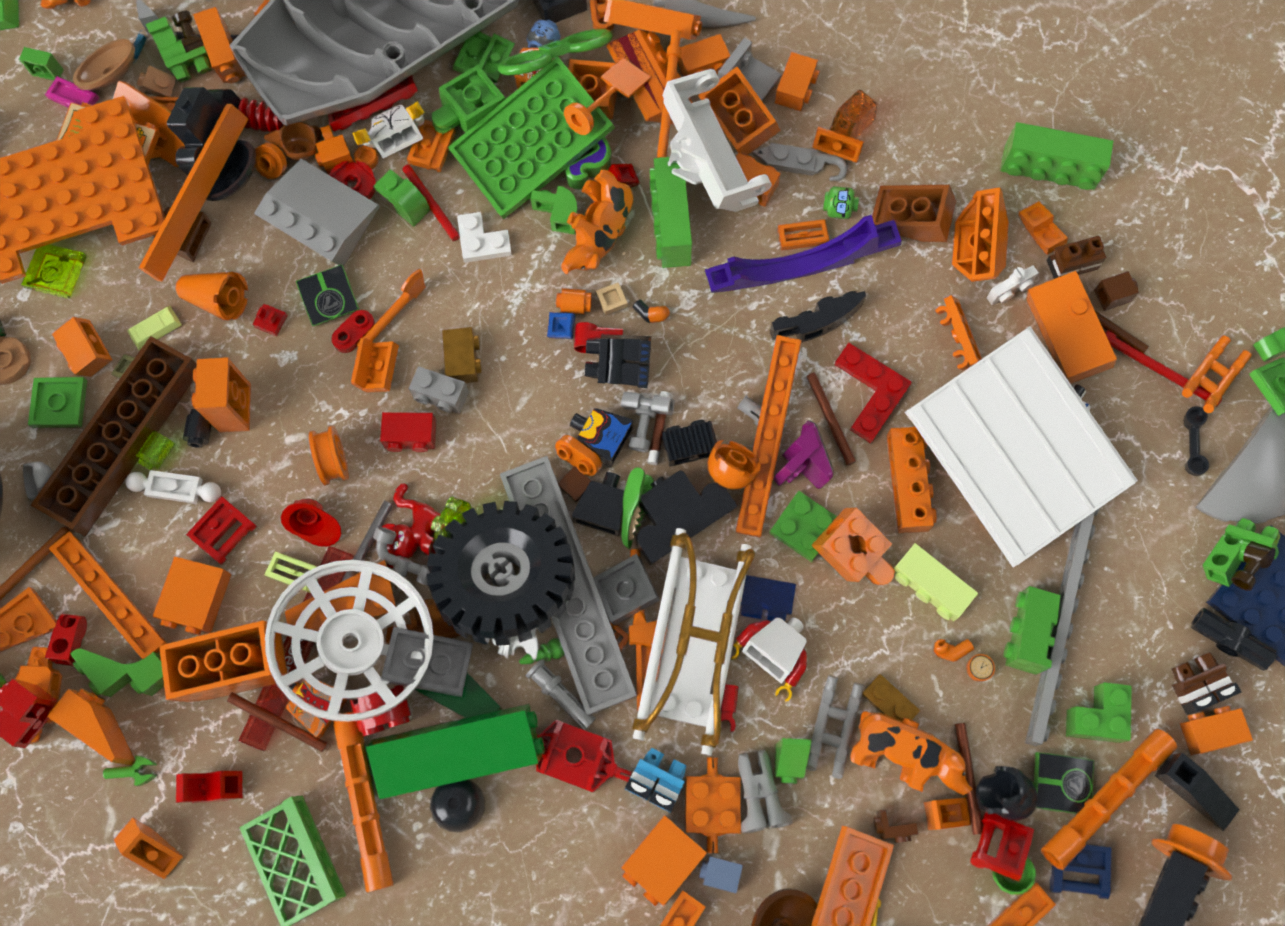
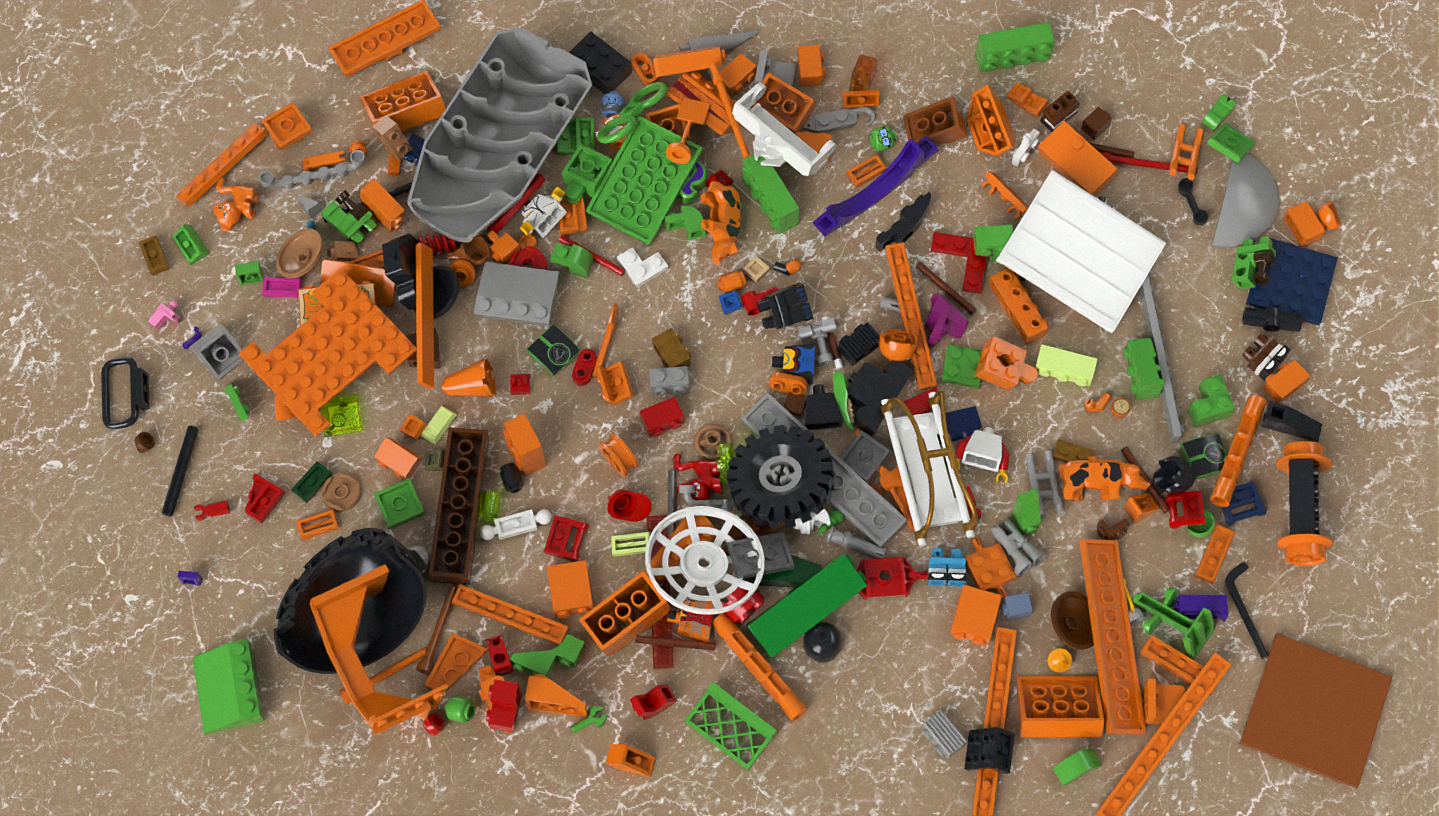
camera: 25 degrees left, 5 degrees down
none -> orange plate [400,414,427,440]
none -> medium nougat piece [694,424,732,460]
none -> red tile [903,387,938,415]
none -> bright green brick [973,225,1013,263]

